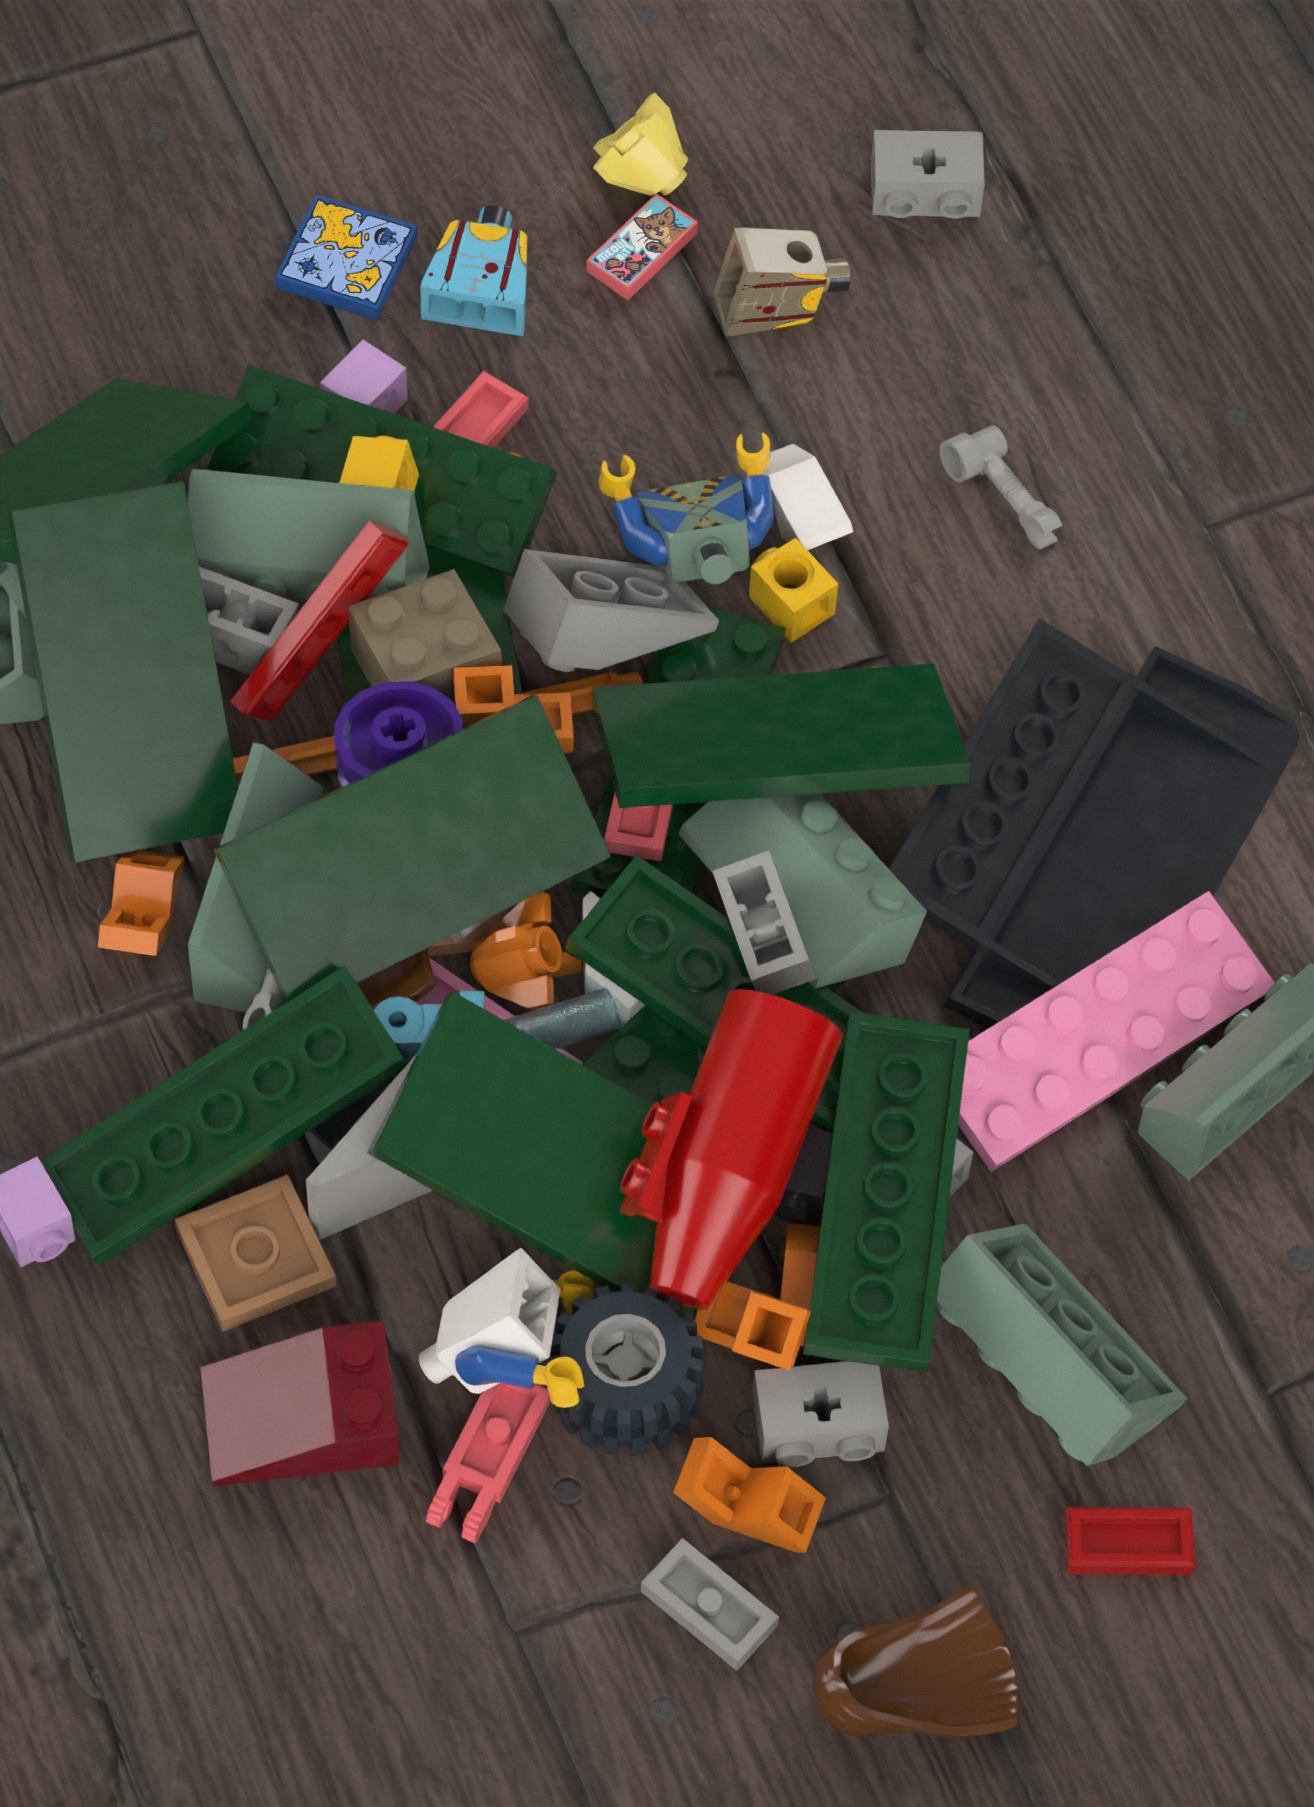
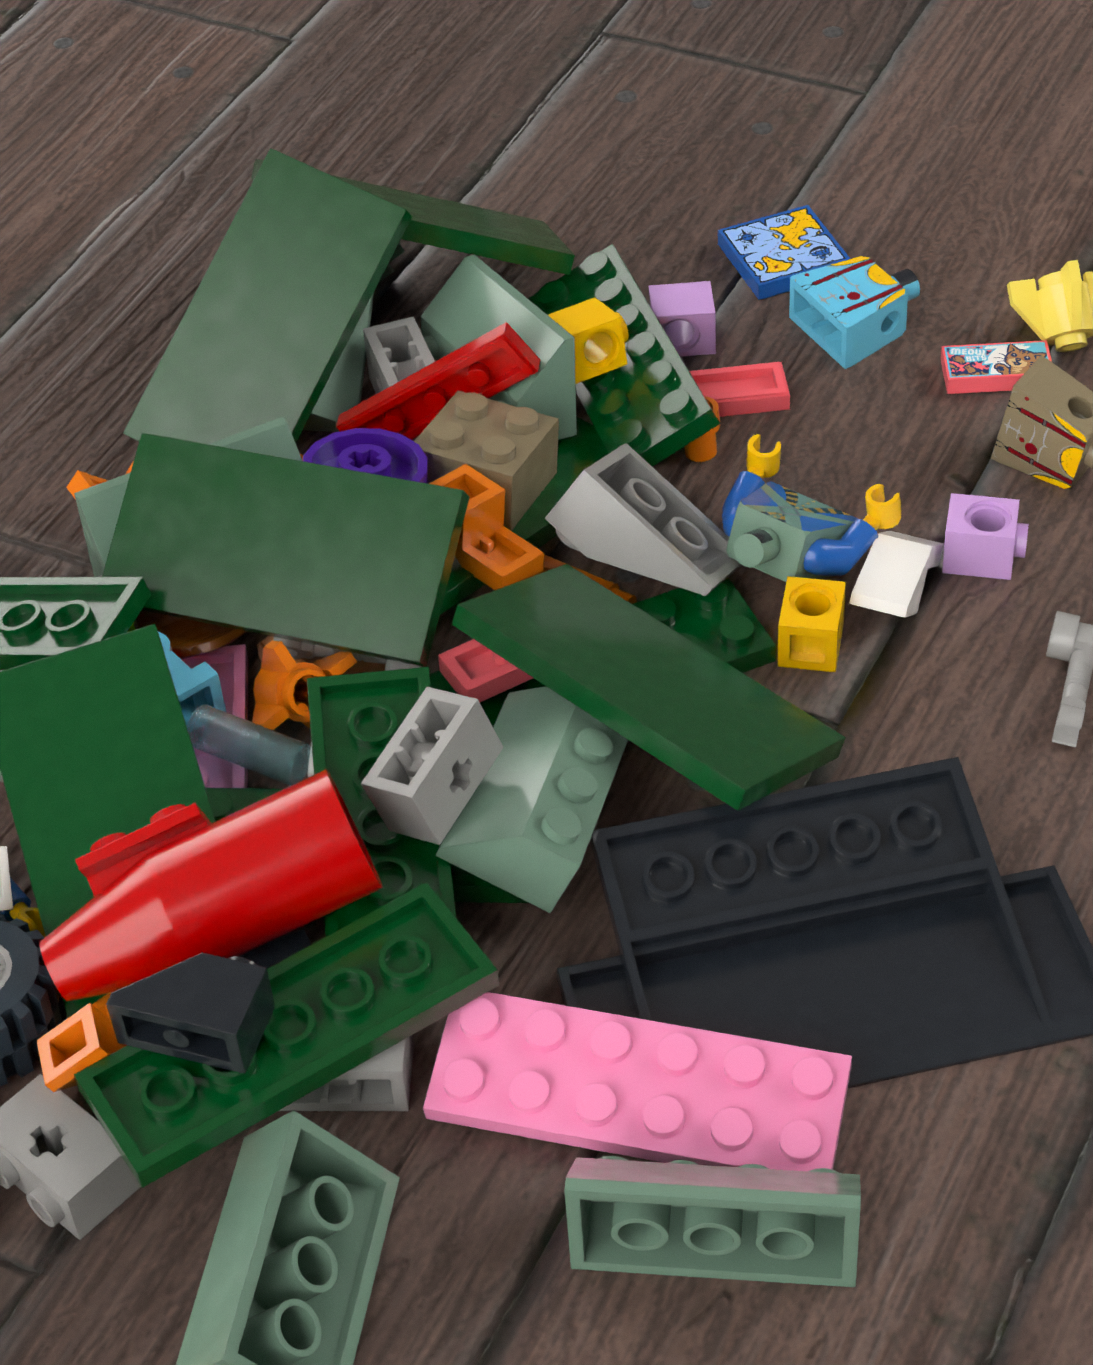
camera: 55 degrees right, 15 degrees down
none -> black slope [106,953,275,1074]
none -> lavender brick [942,493,1029,580]

